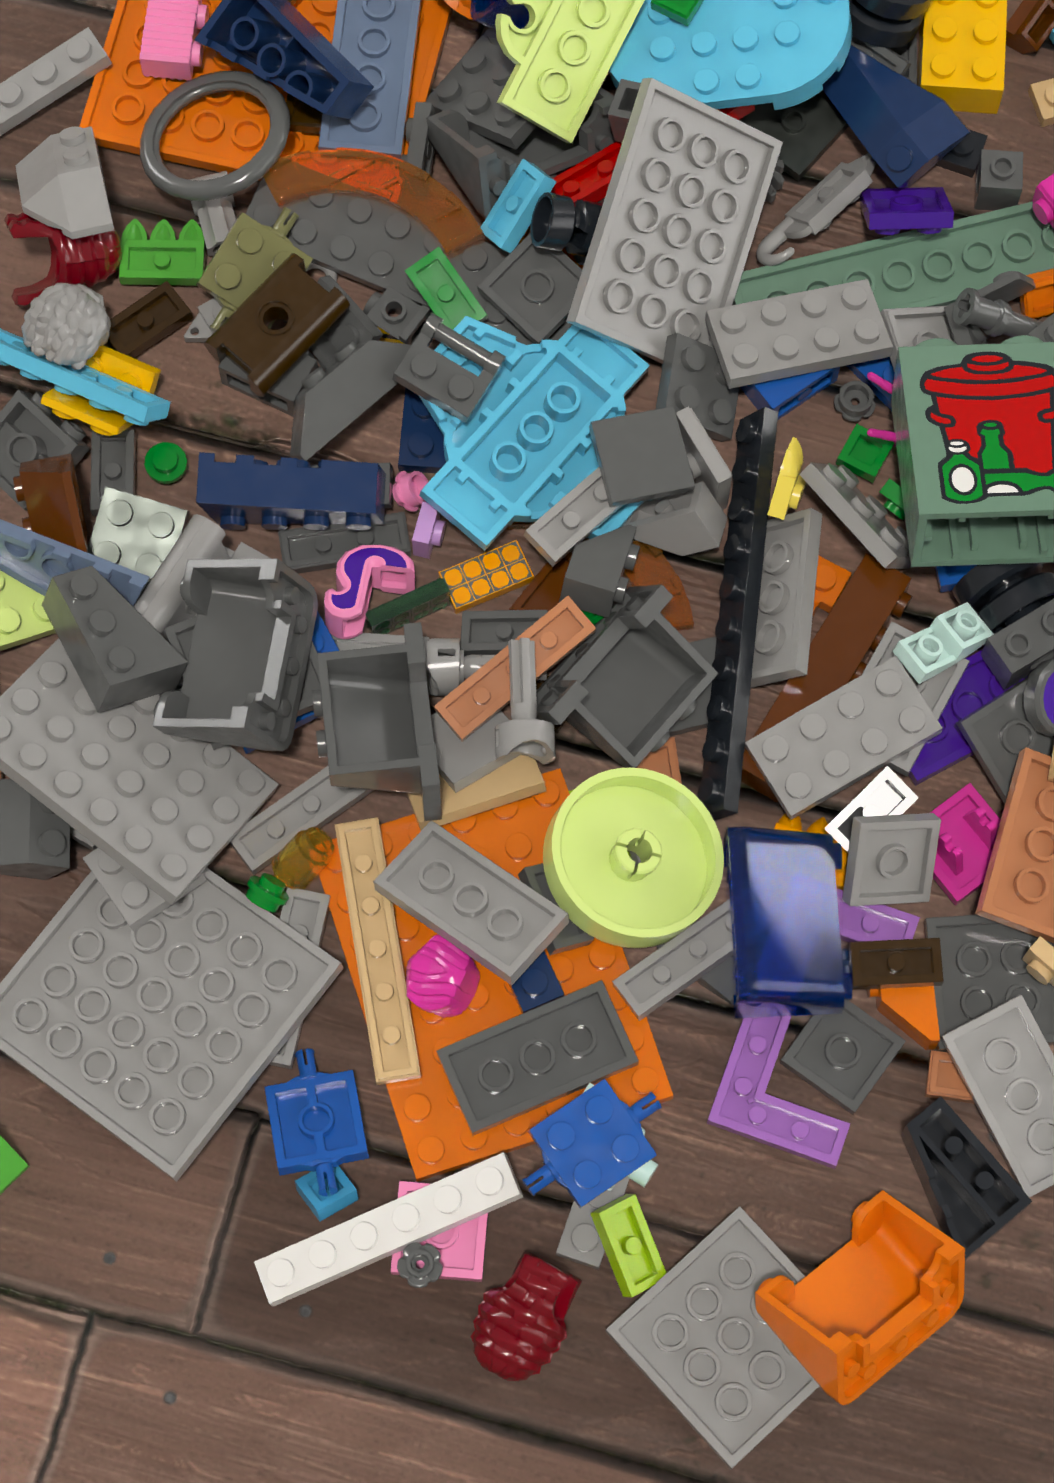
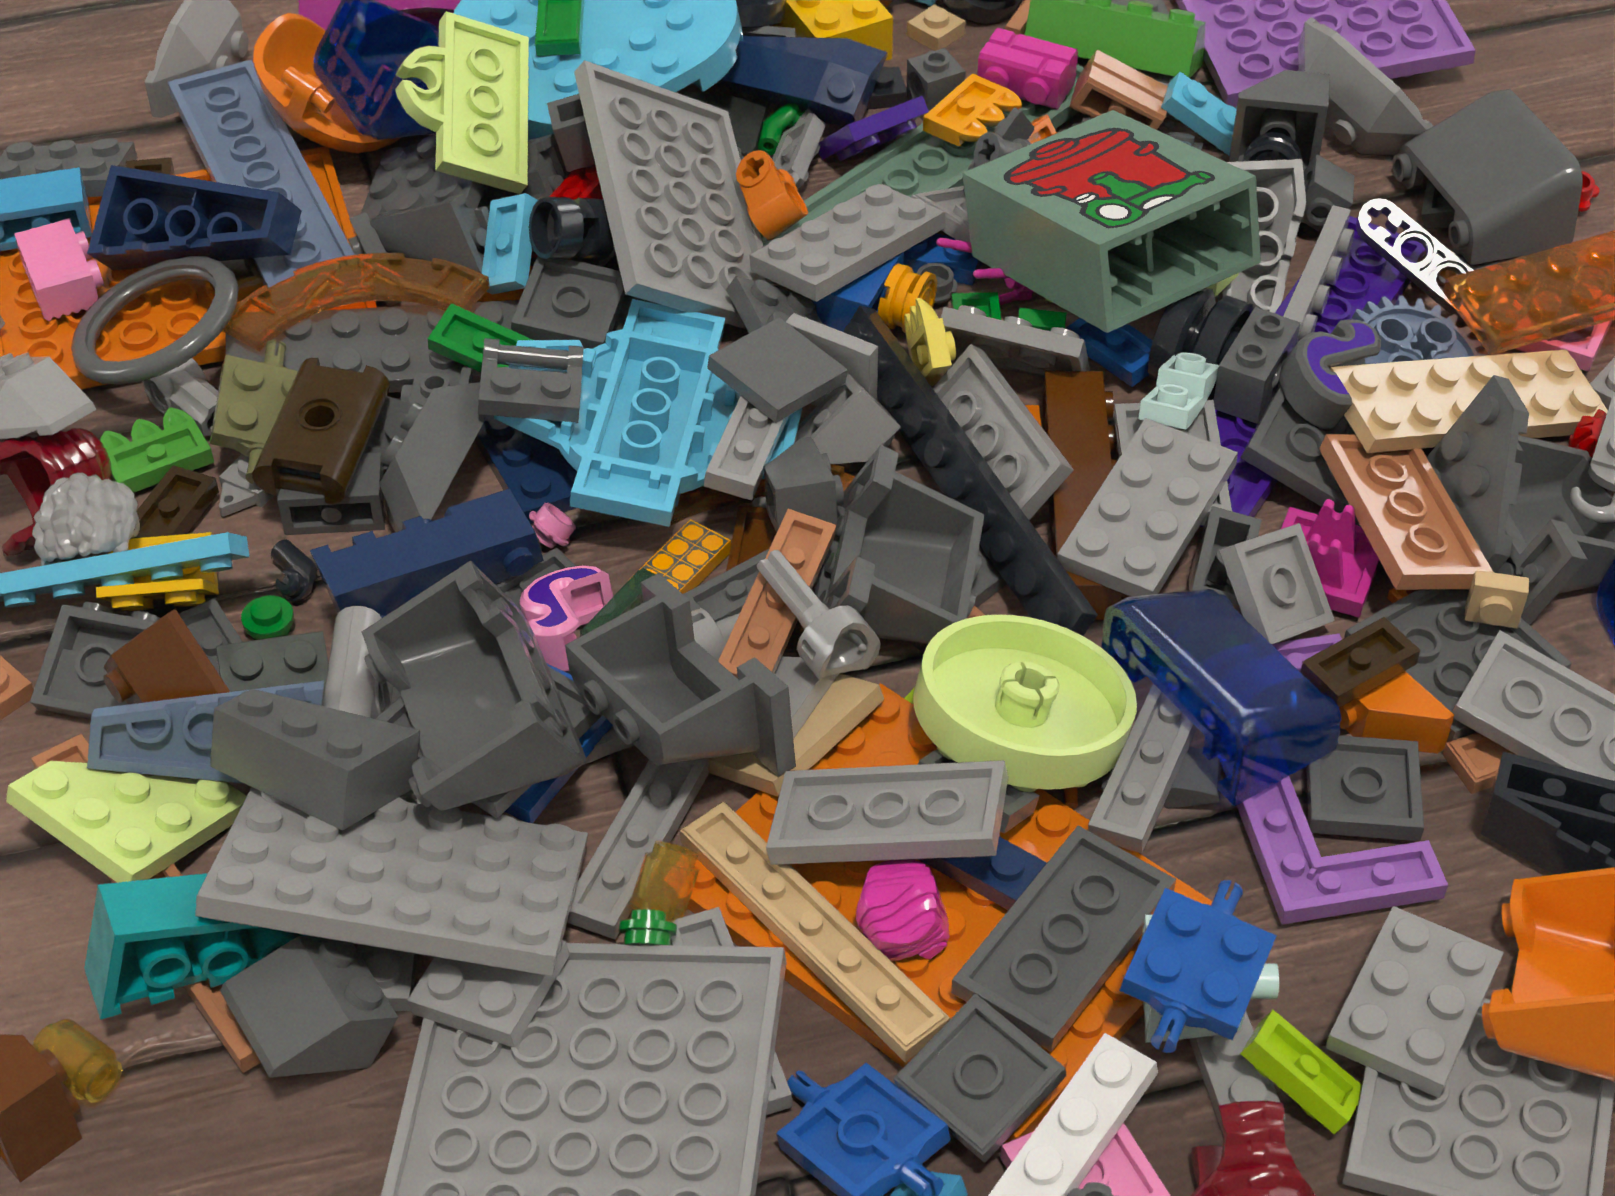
camera: 30 degrees left, 25 degrees down
lavender plate [412,501,446,559] -> none
none -> black arm [271,539,318,602]
none -> orange piece [736,150,808,240]
none -> green arm [758,103,805,155]
none -> light orange wheel [878,263,937,333]
none -> dark grey plate [893,993,1067,1163]
none -> light orange plate [923,73,1022,147]
none -> light grey plate [1326,906,1504,1098]

